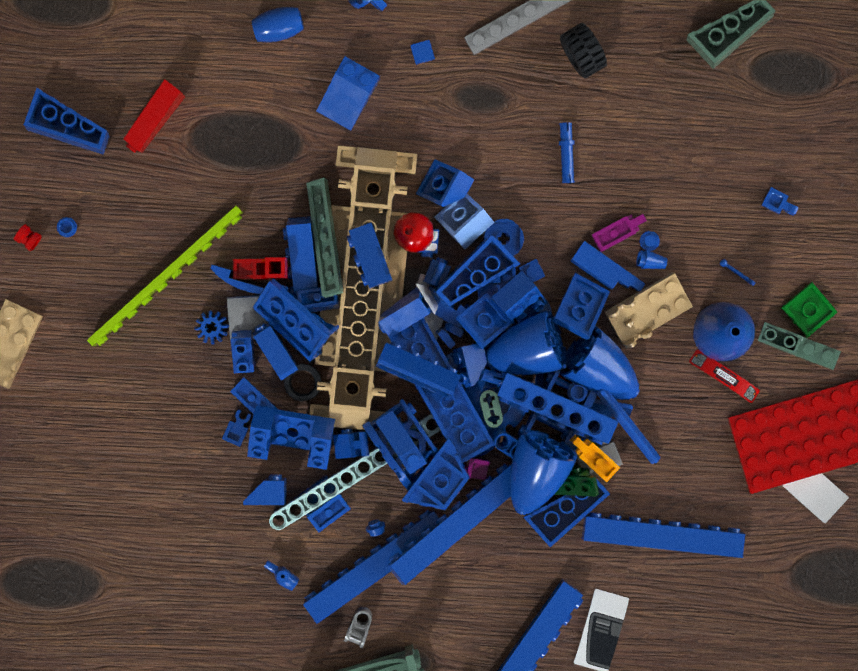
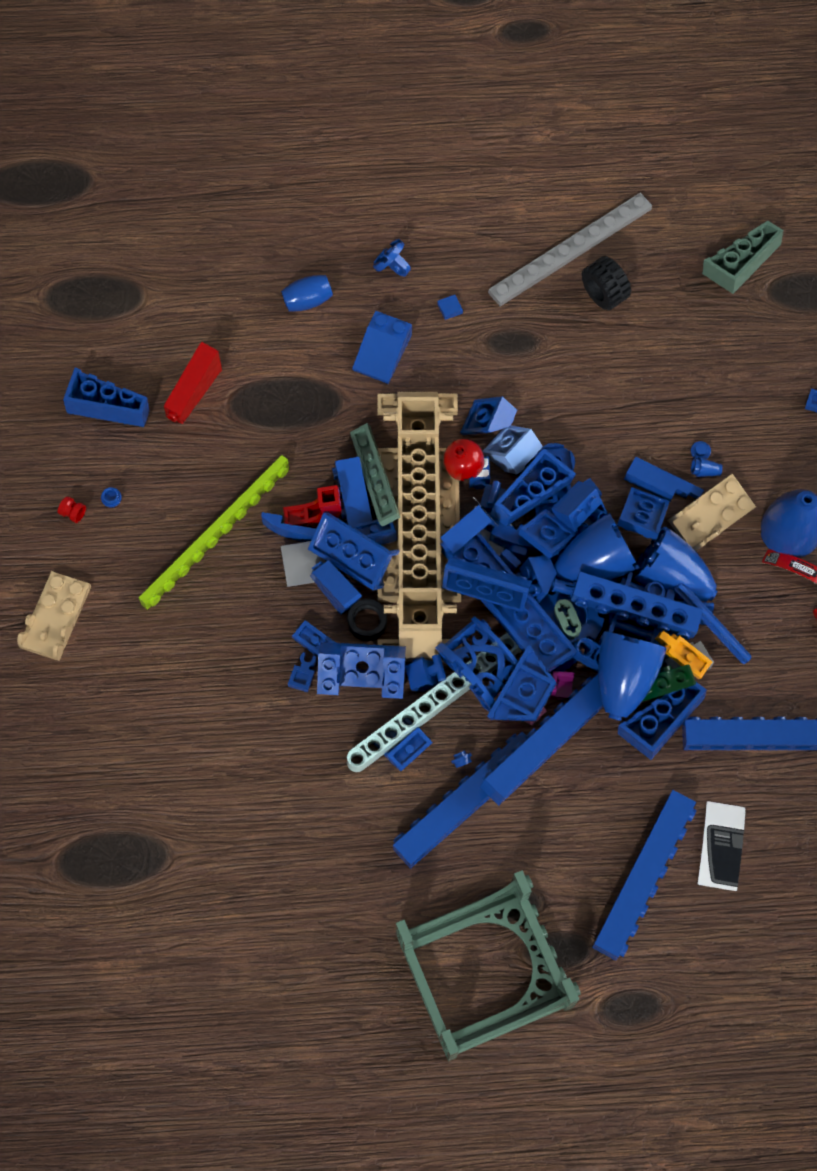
camera: 10 degrees left, 20 degrees down
blue gear [195,310,229,345] -> none
blue hips [231,330,255,374] -> none
blue slope [243,474,287,505] -> none
blue piece [263,560,299,591] -> none
light grey piece [344,607,372,648] -> none
blue wedge [346,222,393,289] -> none
blue slope [375,410,427,474] -> none
blue pin [559,122,575,183] -> none
magenta hinge [592,214,647,252] -> none
blue hinge [720,259,755,286] -> none

